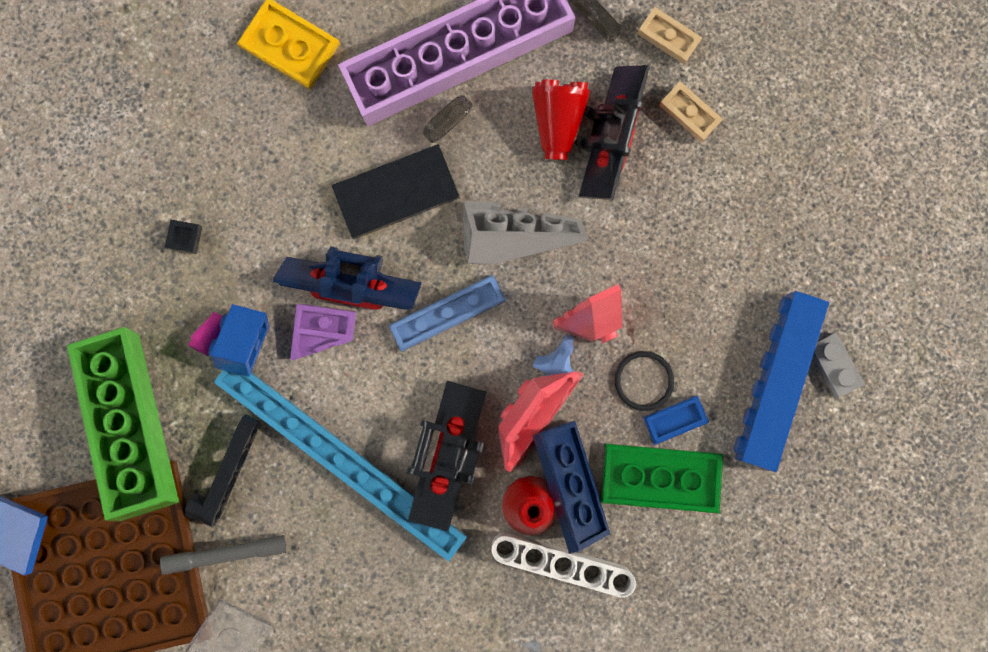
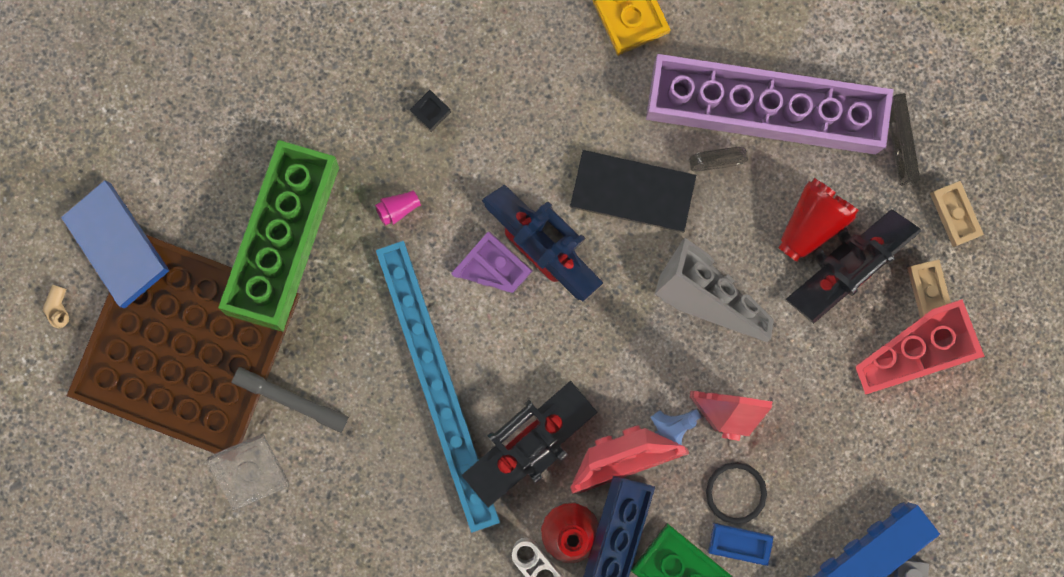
camera: 30 degrees right, 0 degrees up
black beam [184,415,260,528] -> none
blue brick [209,304,270,377] -> none
medium blue tile [388,275,506,352] -> none
none -> coral wedge [856,299,985,395]

